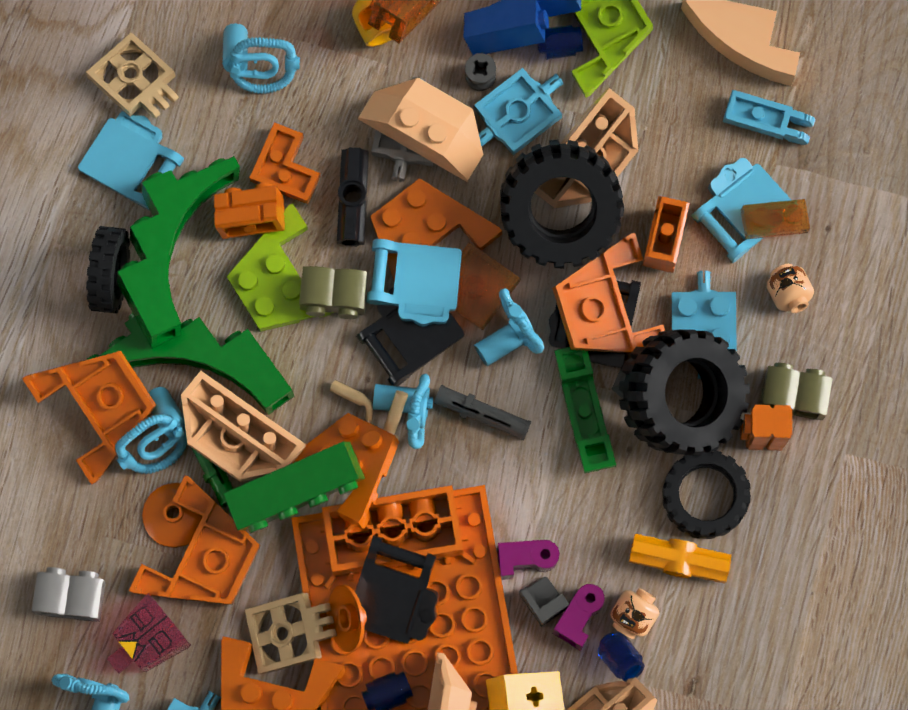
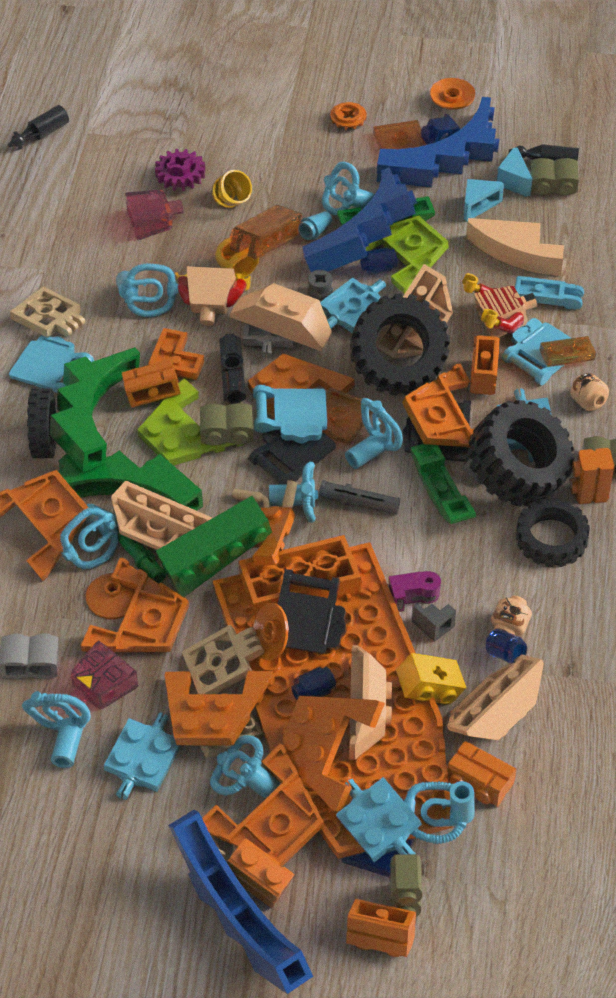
camera: 10 degrees left, 25 degrees down
magenta leg [552,584,605,651] -> none
light orange piece [629,534,732,583] -> none
none -> light nougat torso [175,266,251,326]
none -> torso [462,273,537,338]

